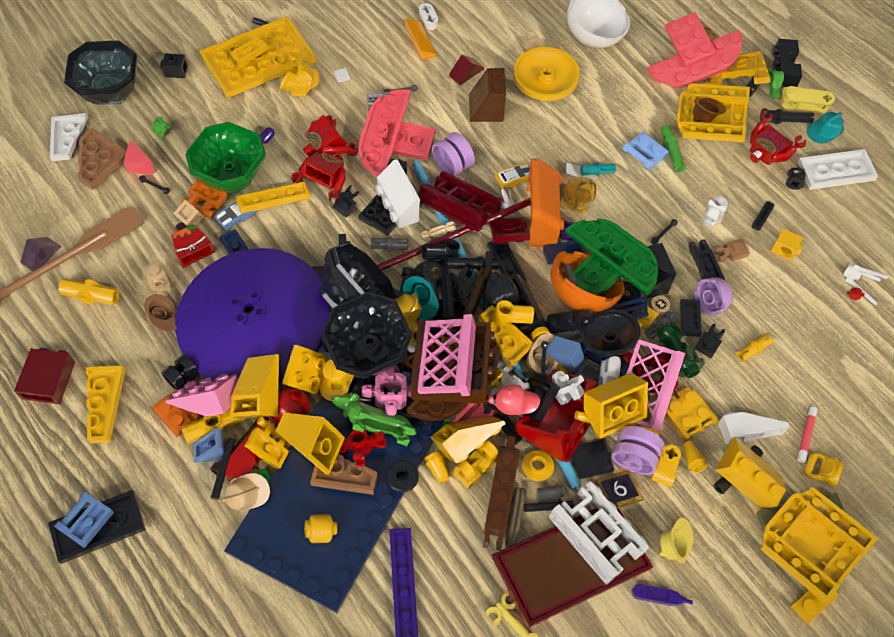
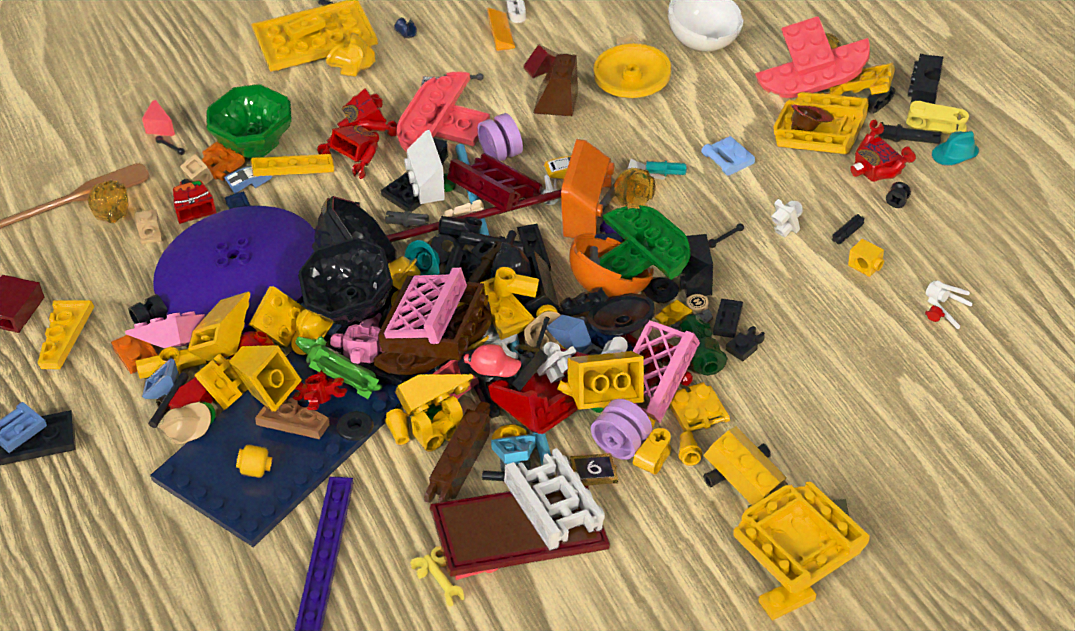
camera: 15 degrees right, 15 degrees down
slope [20,237,61,271] -> none
white wing [50,113,88,161] -> none
yellow piece [58,278,120,305] -> none
rock [64,40,137,105] -> none
medium nougat plate [78,128,127,190] -> none
medium nougat piece [144,294,177,331] -> none
bright green plant [151,117,170,137] -> none
black brick [160,53,188,78] -> none
dark purple arm [260,127,275,144] -> none
black plate [332,185,359,218] -> none
white sticker [333,68,350,83] -> none
dark red plate [489,217,530,244] -> none
dark tan axle [505,487,526,548] -> none
black piece [572,439,614,479] -> none
dark blue tile [609,297,649,319] -> none
dark purple piece [631,584,693,606] -> none
light yellow piece [658,518,694,564] -> none
bright green pin [660,125,686,173] -> none
black hinge [688,239,725,280] -> none
lavender cylinder [694,277,733,316] -> none
medium nougat plate [714,239,750,262] -> none
white slope [718,411,789,446] -> none
yellow pin [736,333,774,362] -> none
bright green bar [767,67,784,99] -> none
coral bar [797,407,818,463] -> none
white plate [798,149,878,190] -> none
yellow piece [804,453,844,486] -> none
none -> clear yellow piece [88,180,128,223]
none -> dark blue arm [394,18,417,38]
none -> medium azure wing [491,434,536,464]

